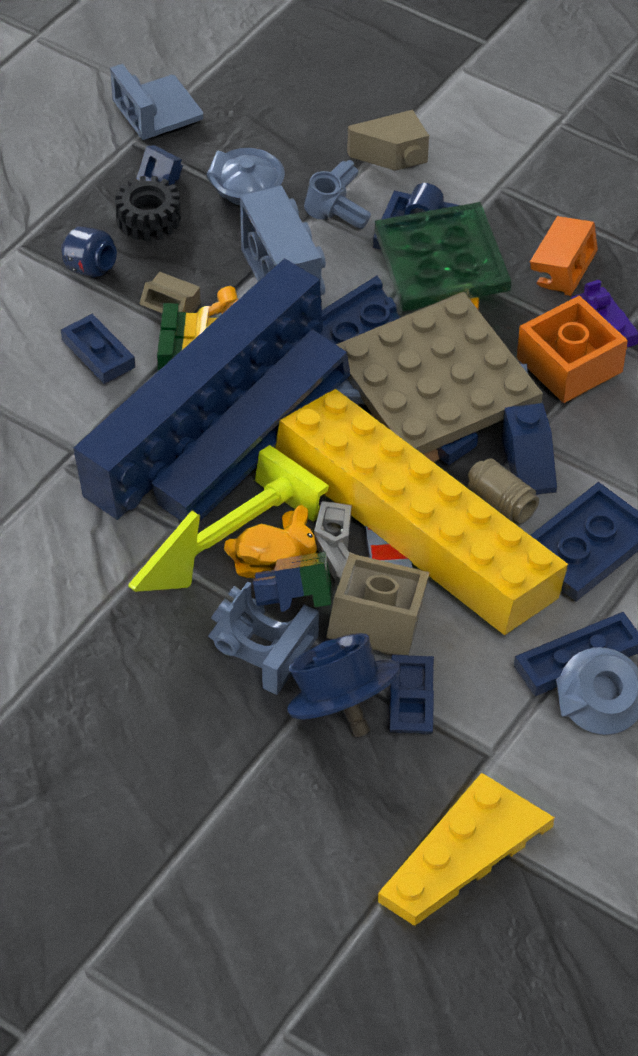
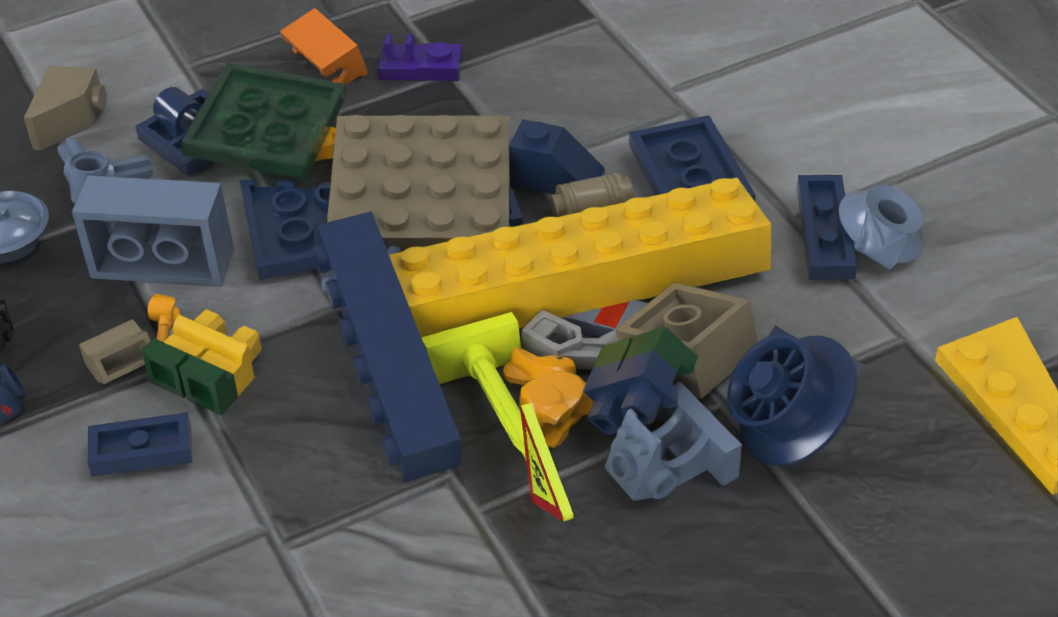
camera: 60 degrees left, 5 degrees down
dark blue brick [73,258,323,520] -> none
orange brick [516,295,628,403] -> none

